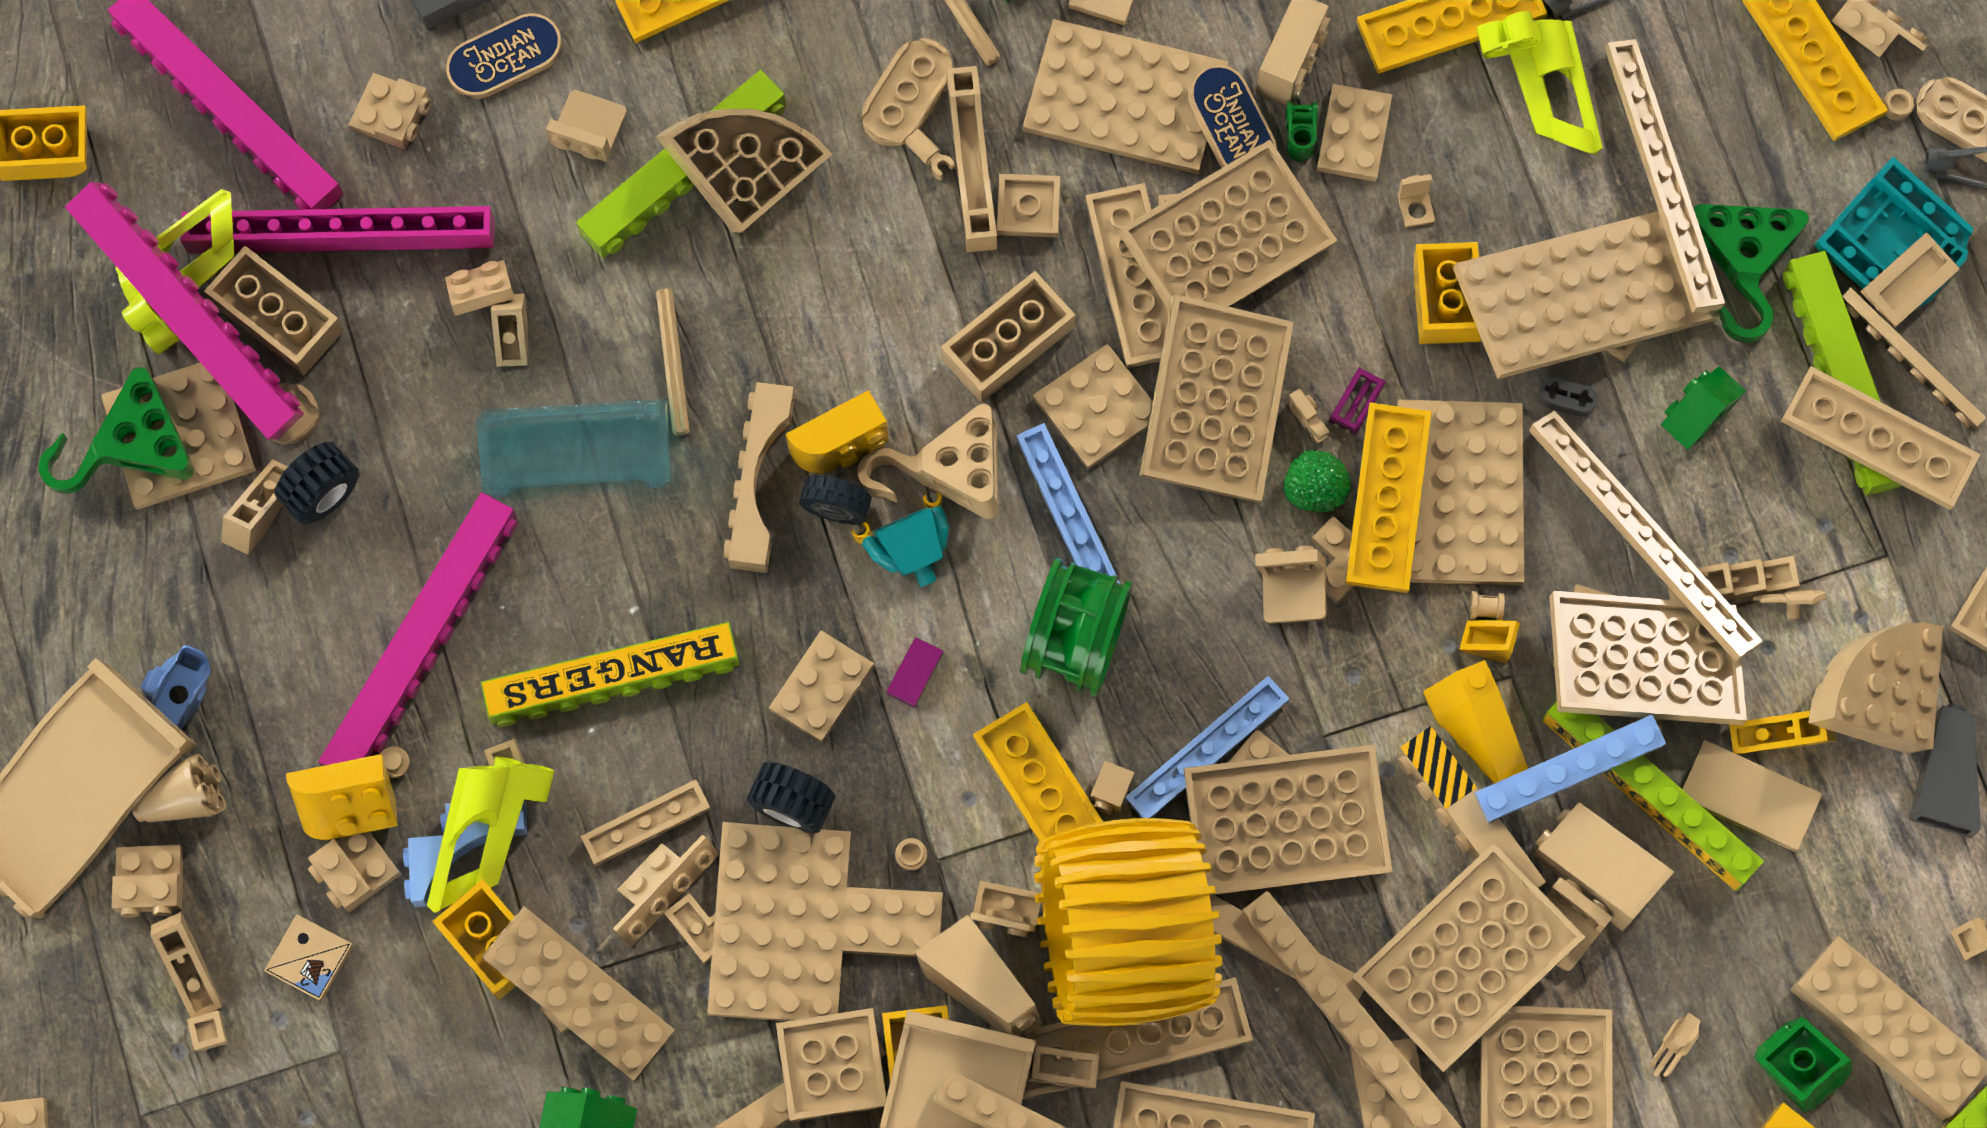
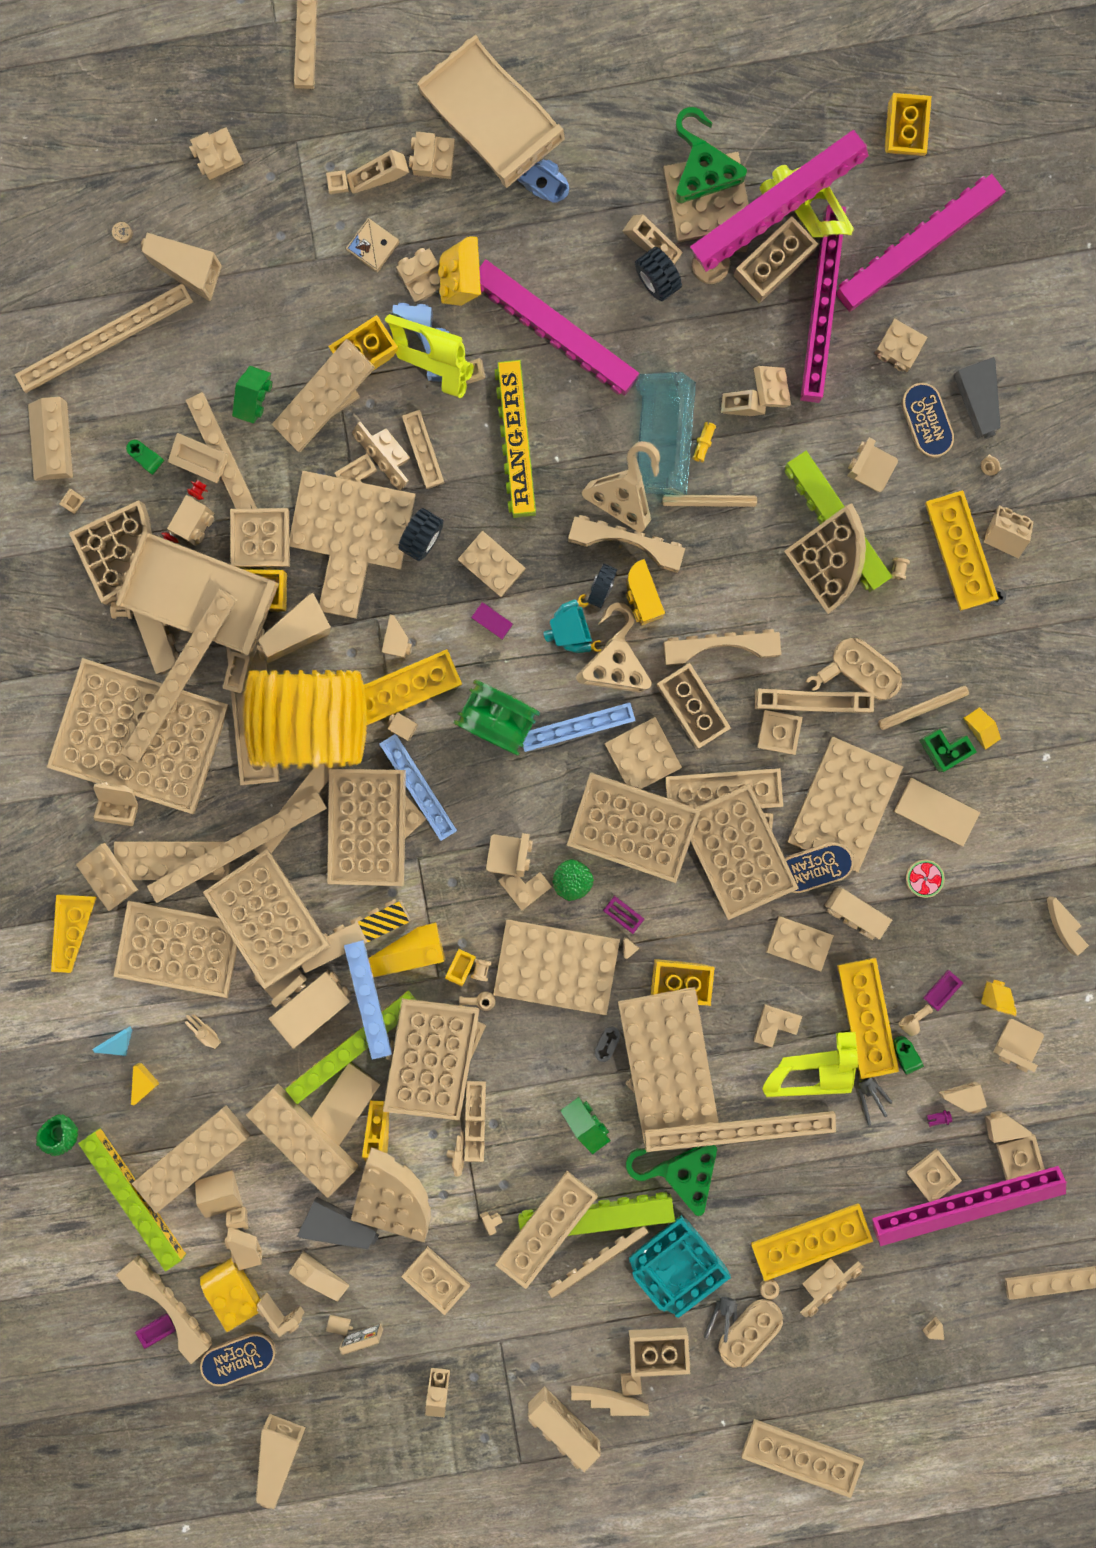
camera: 100 degrees right, 15 degrees up
tan cone [132,754,226,823] -> none
tan plate [380,746,410,779] -> none
tan plate [895,838,927,871] -> none
tan bracket [970,880,1041,937] -> none
green piece [1285,101,1318,162] -> none
tan plate [1287,388,1329,445] -> none
yellow plate [1345,403,1432,593] -> none
tan bracket [1397,174,1435,228] -> none
tan plate [1529,410,1762,662] -> none
green slope [1754,1016,1852,1113] -> none
tan piece [1860,232,1960,328] -> none
none -> tan slope [195,1170,243,1218]
none -> tan brick [246,1084,359,1198]
none -> tan slope [381,615,412,659]
none -> tan bar [459,991,495,1011]
none -> tan tile [480,1212,503,1235]
none -> tan piece [582,442,660,532]
none -> tan slope [623,938,639,959]
none -> tan arch [663,629,781,666]
none -> yellow pin [692,422,716,463]
none -> tan plate [753,1004,802,1048]
none -> tan bush [890,557,910,580]

